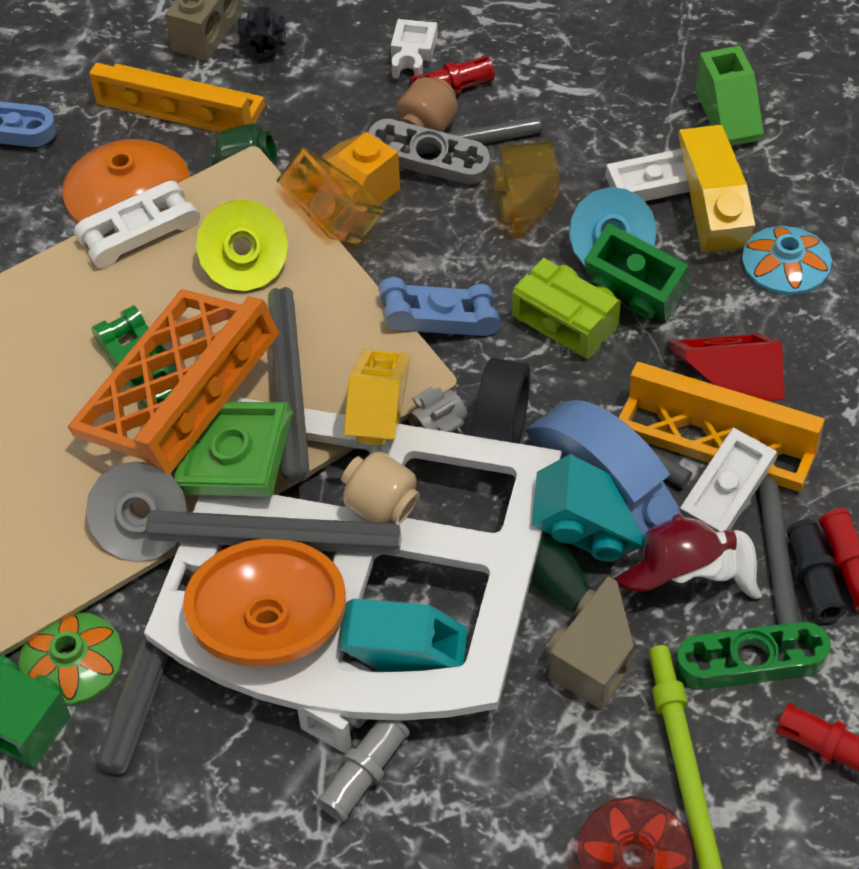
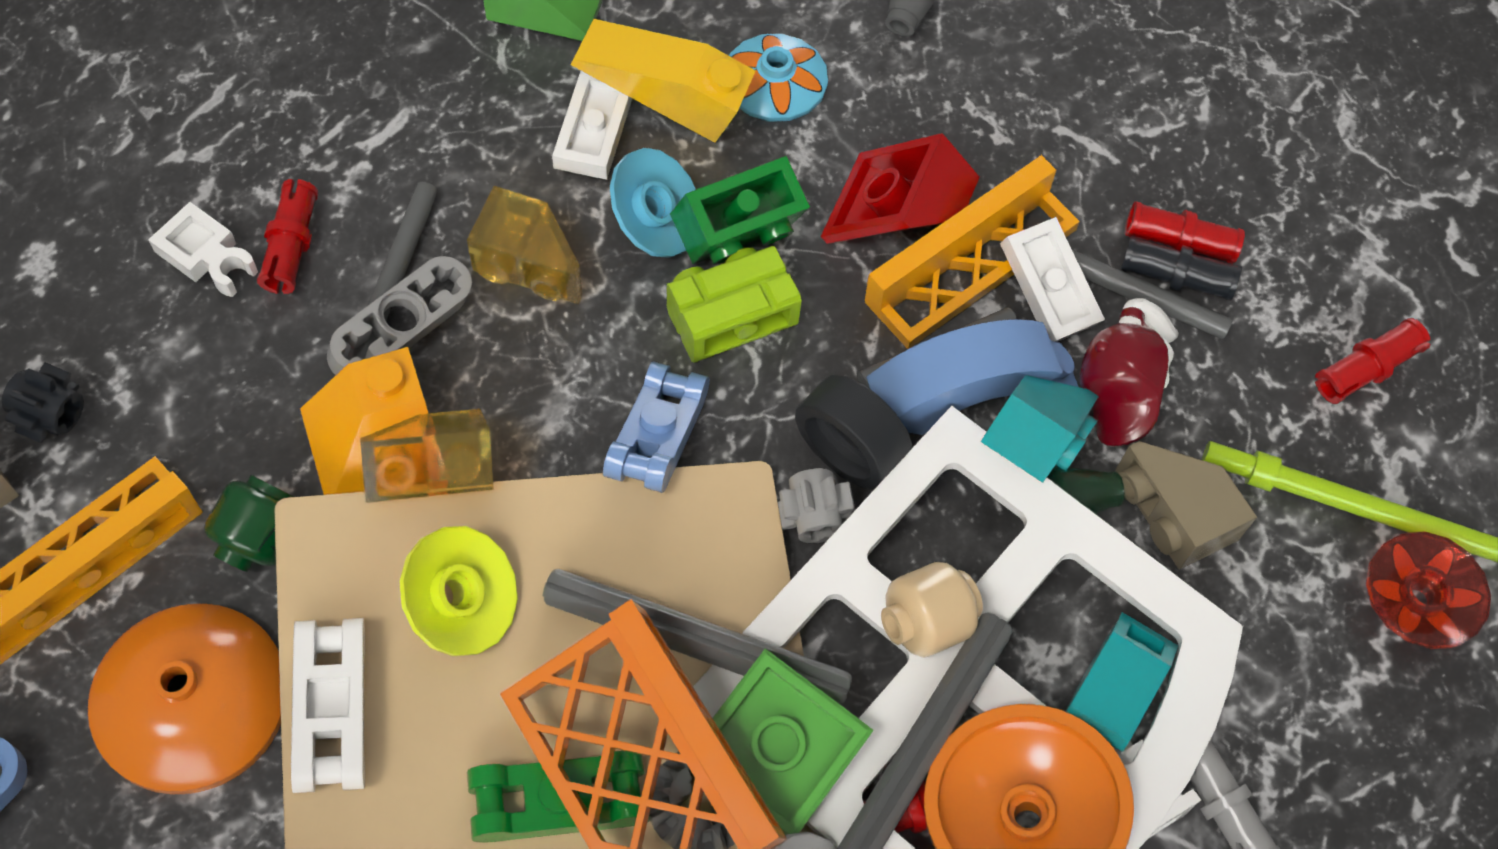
camera: 70 degrees left, 10 degrees up
yellow slope [344,349,411,445] -> none
medium nougat head [396,77,458,132] -> none
green beam [675,622,831,690] -> none

